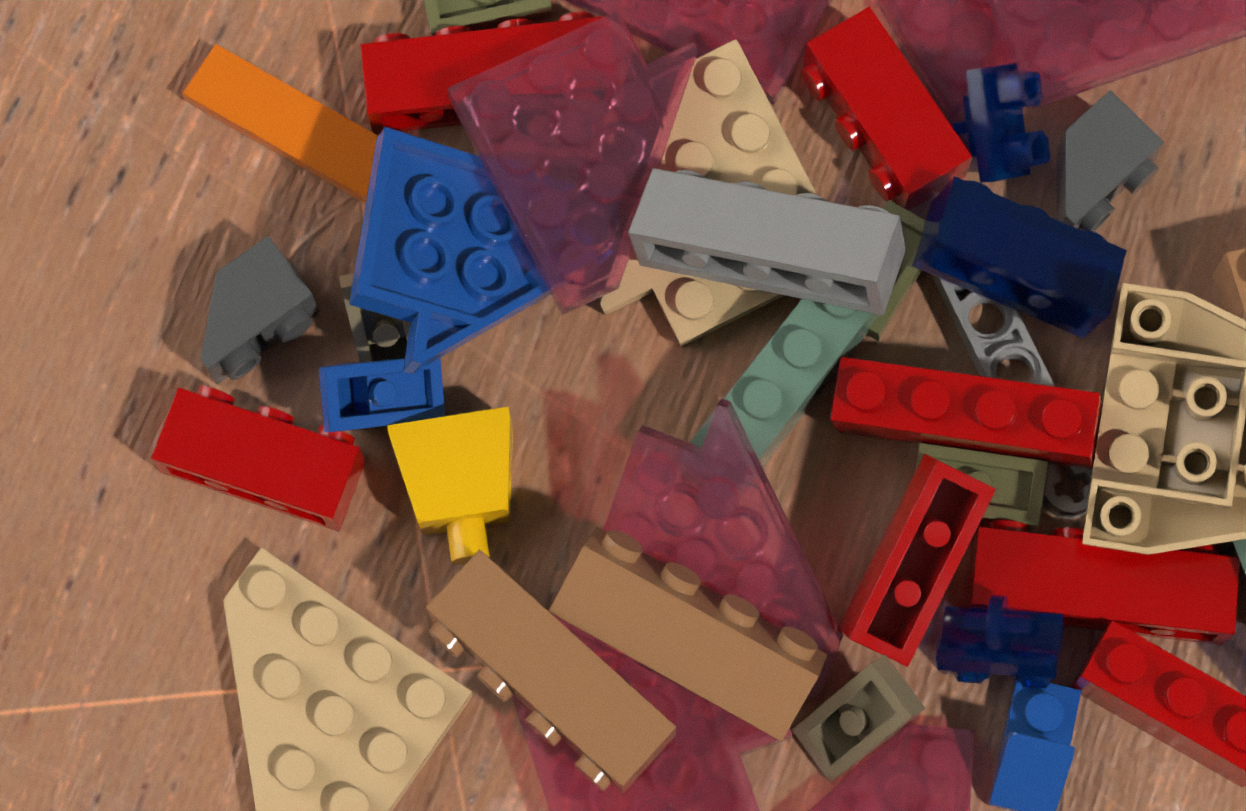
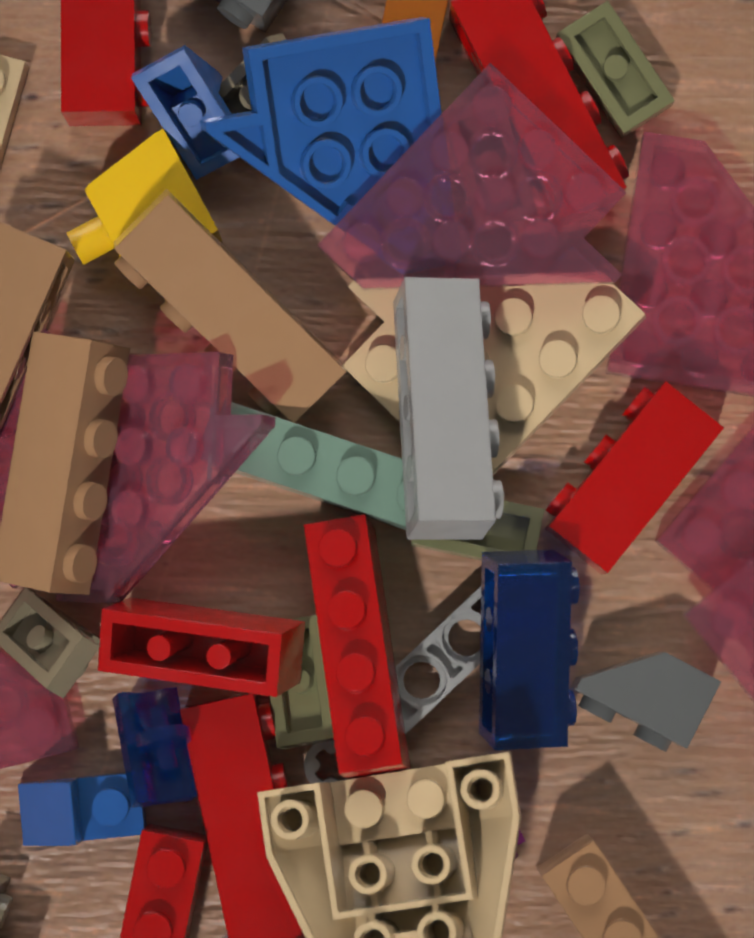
camera: 70 degrees right, 10 degrees up
clear blue hips [950,63,1051,183] -> none
none -> medium nougat brick [114,189,346,423]

